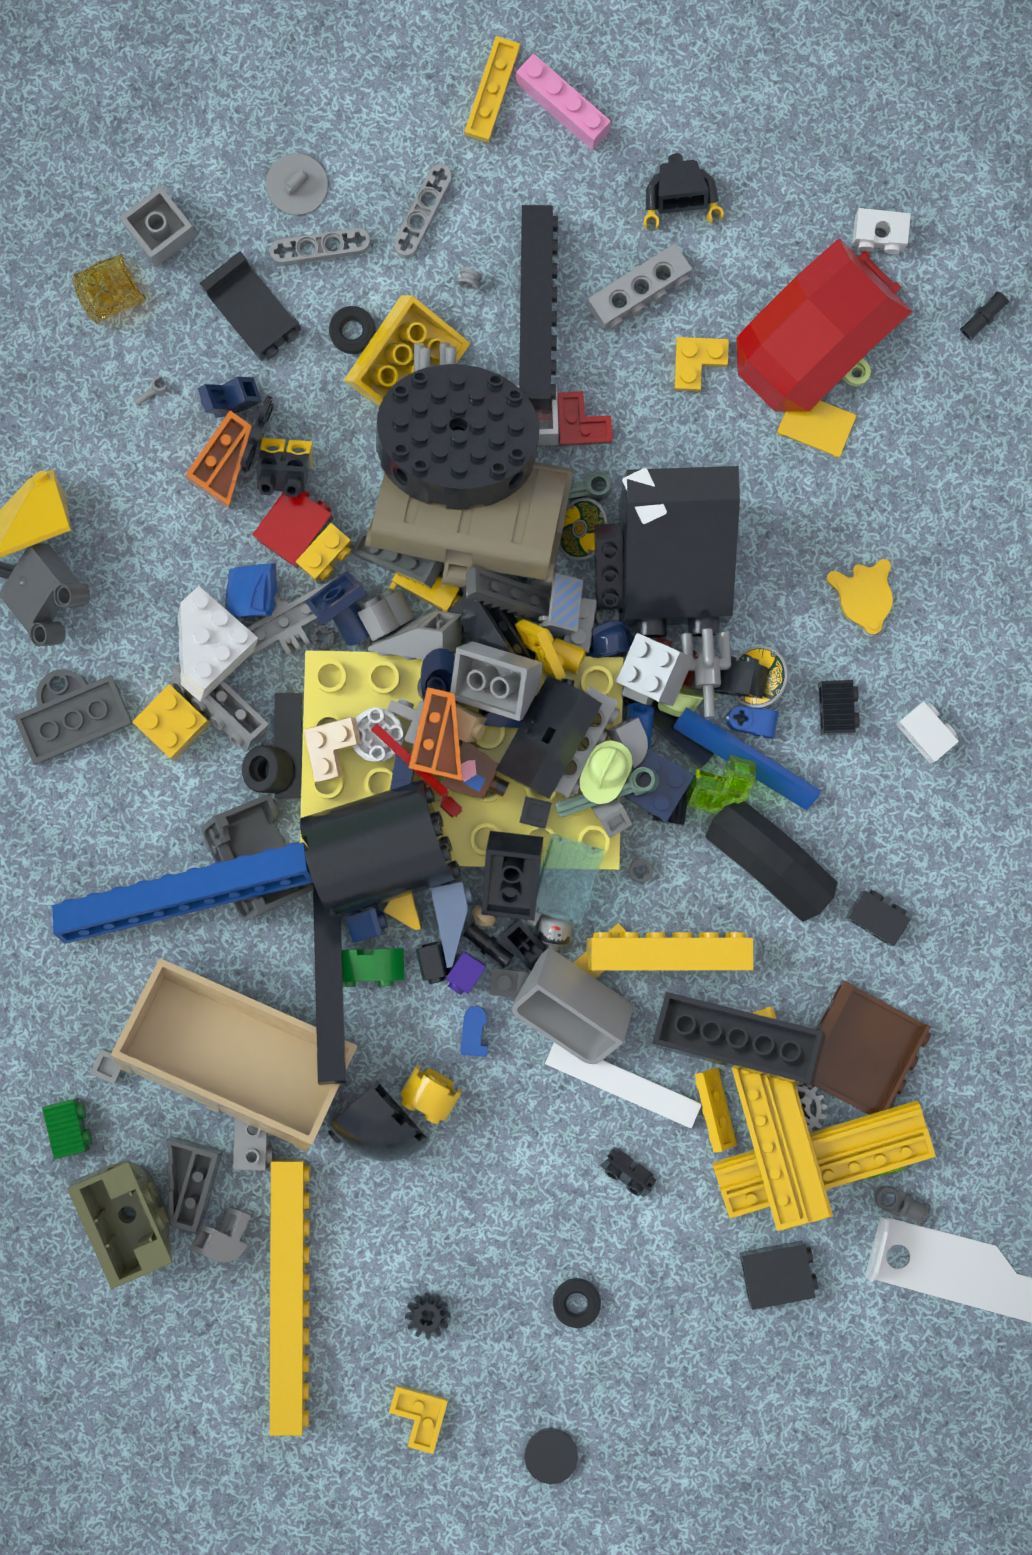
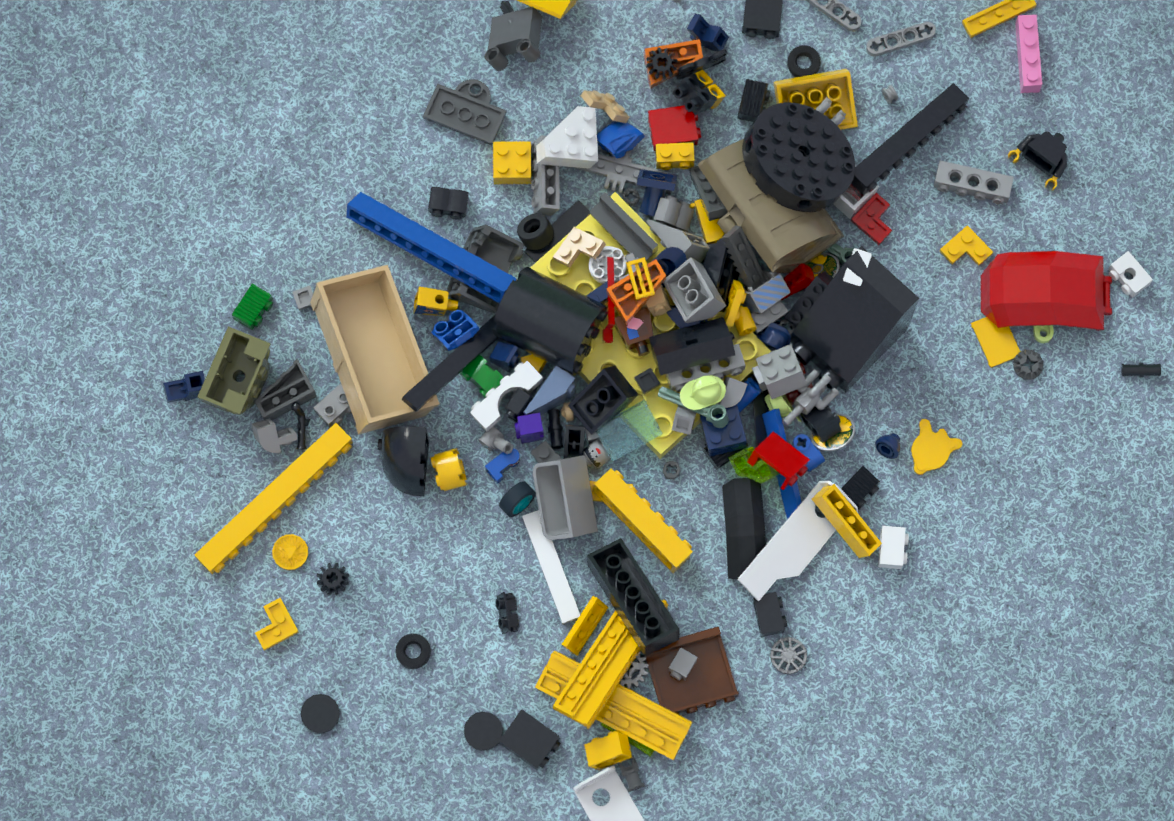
camera: 45 degrees right, 10 degrees down
none -> dark blue brick [163,371,205,403]
none -> yellow wheel [272,534,308,570]
none -> black piece [291,402,311,449]
none -> yellow torso [413,286,458,316]
none -> black brick [428,187,469,220]
none -> blue slope [431,310,480,351]
none -> black tile [464,711,503,751]
none -> white arch [470,361,544,432]
none -> light grey pin [479,426,513,454]
none -> black wheel [499,481,536,518]
none -> tan plate [581,90,630,123]
none -> yellow brick [584,731,632,770]
none -> dark grey panel [589,192,658,265]
none -> yellow tile [626,257,655,300]
none -> black gear [646,47,678,80]
none -> light grey brick [668,648,698,680]
none -> black brick [737,79,771,122]
none -> white piece [737,481,858,601]
none -> red panel [747,431,810,490]
none -> light grey wheel [770,637,807,674]
none -> red slope [781,263,815,300]
none -> yellow brick [812,484,882,558]
none -> dark blue brick [875,433,901,459]
none -> dark grey gear [1013,349,1044,380]

